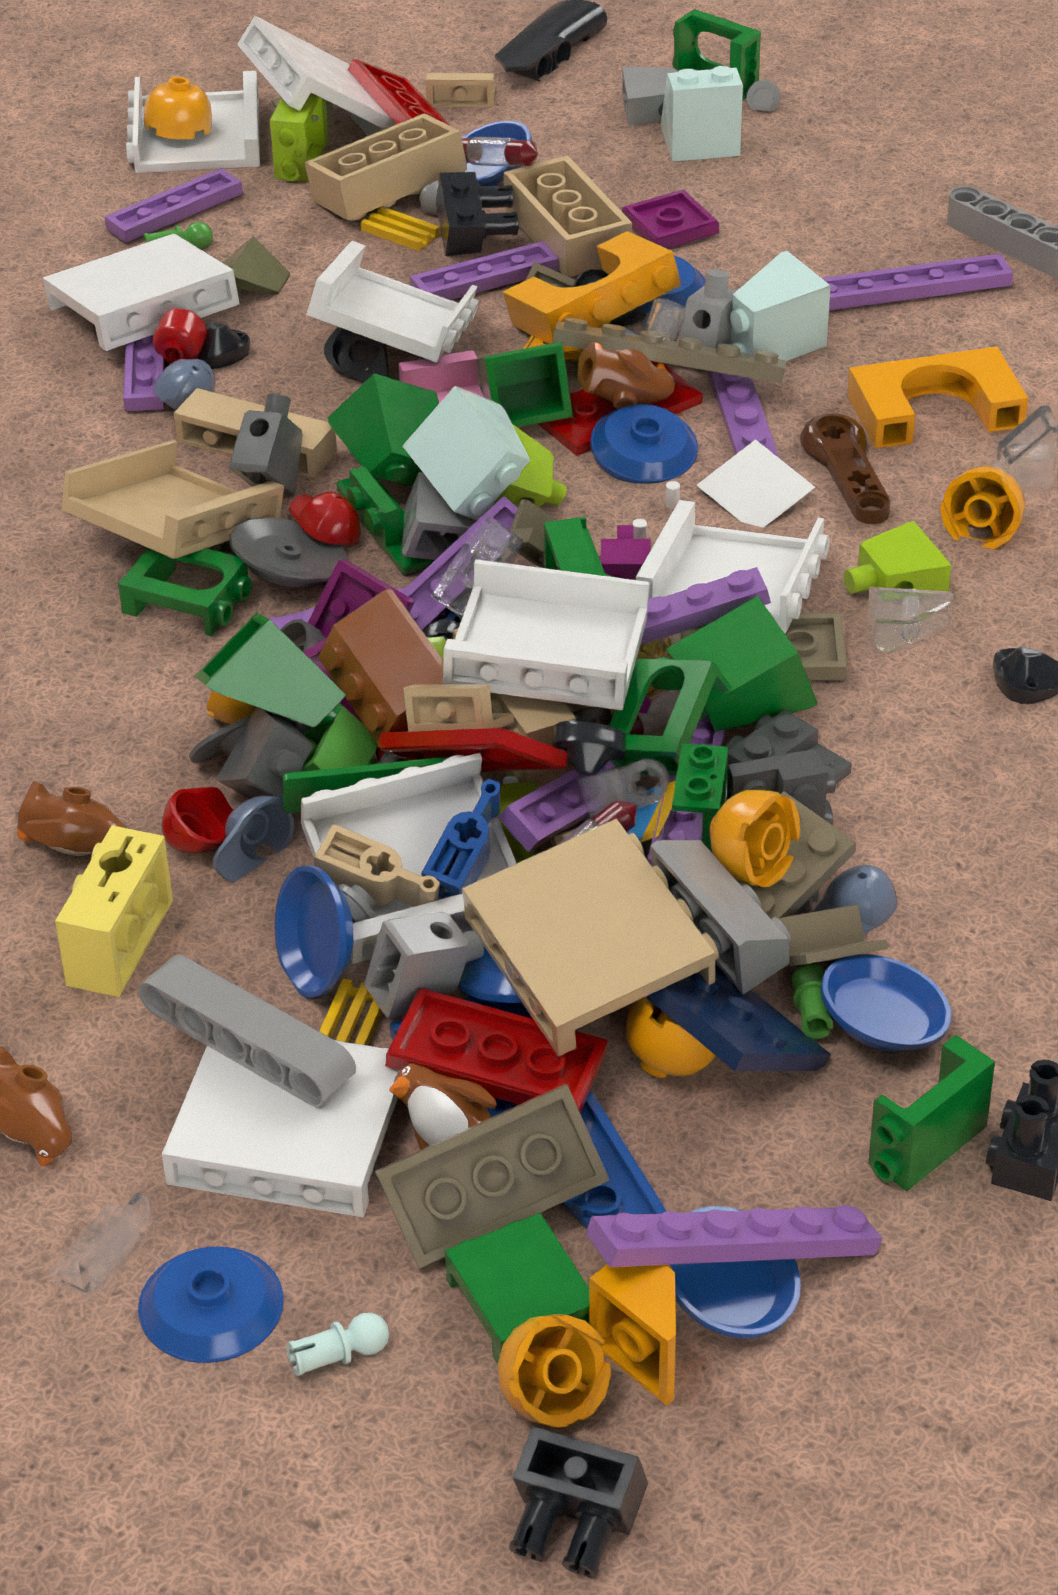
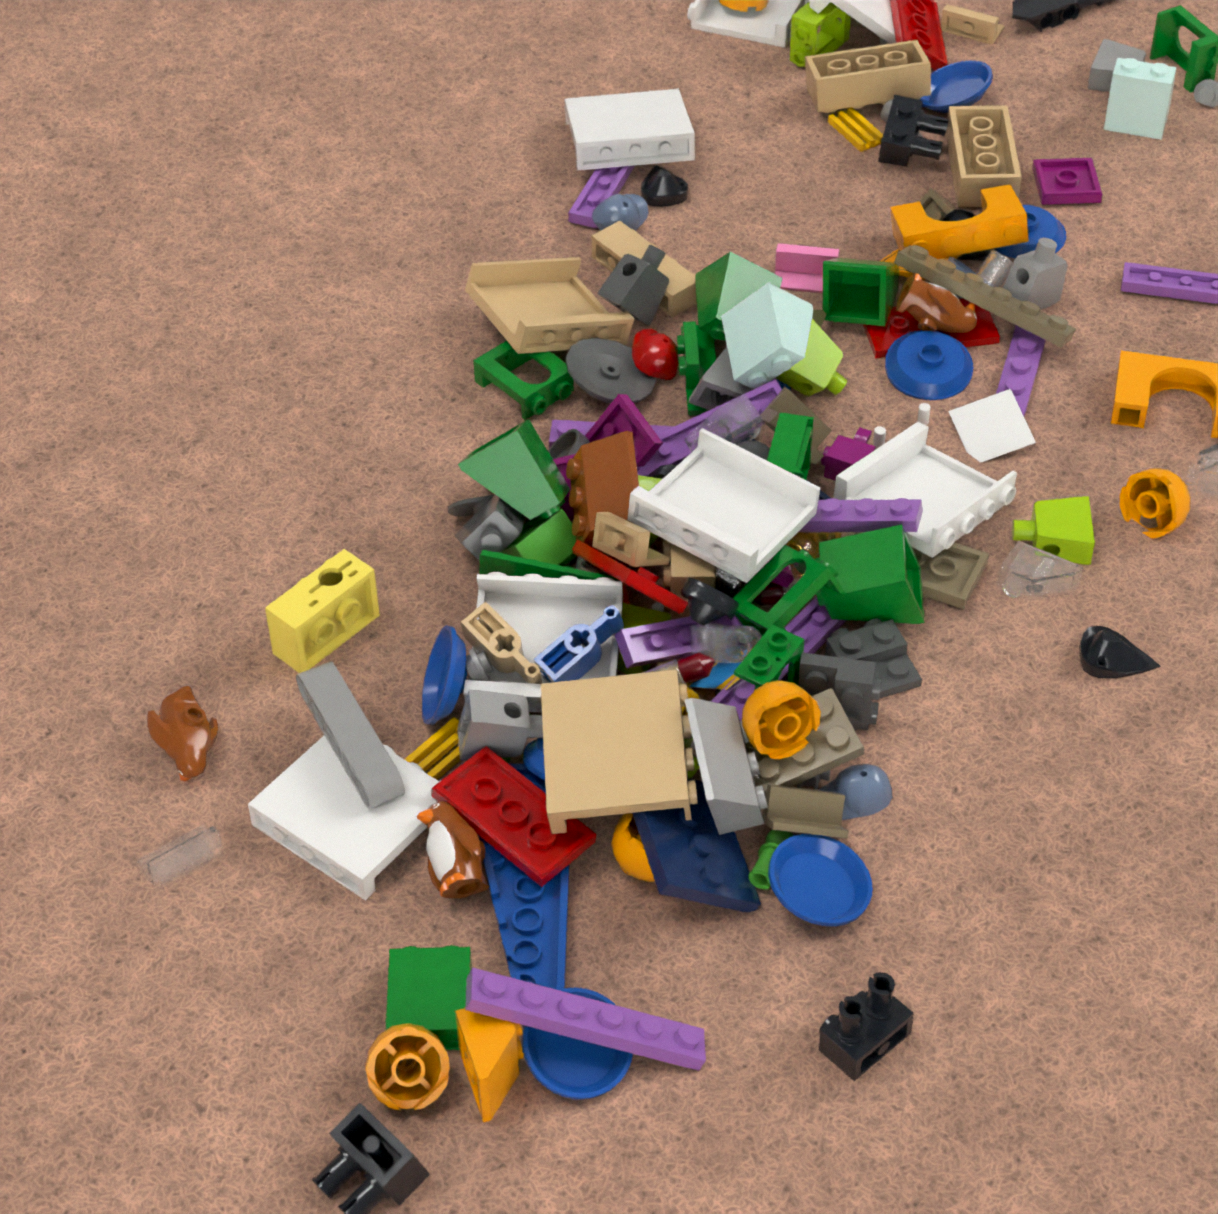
camera: 25 degrees right, 5 degrees up
dark orange animal [17,781,128,856] -> none
medium lavender plate [104,168,243,243] -> none
blue piece [138,1247,284,1363] -> none
bright green pin [143,222,213,250] -> none
red head [152,308,207,363] -> none
red cap [161,787,233,853] -> none
sand blue cap [213,796,294,882] -> none
olive slope [222,236,290,295] -> none
light aqua pin [286,1312,390,1376] -> none
white panel [306,241,479,363] -> none
black piece [324,327,389,382] -> none
dark tan plate [375,1084,610,1269] -> none
medium lavender plate [410,241,559,300] -> none
piece [462,137,538,167] -> none
light aqua slope [730,251,830,361] -> none
reddish brown beam [800,413,890,524] -> none
green panel [868,1035,995,1191] -> none

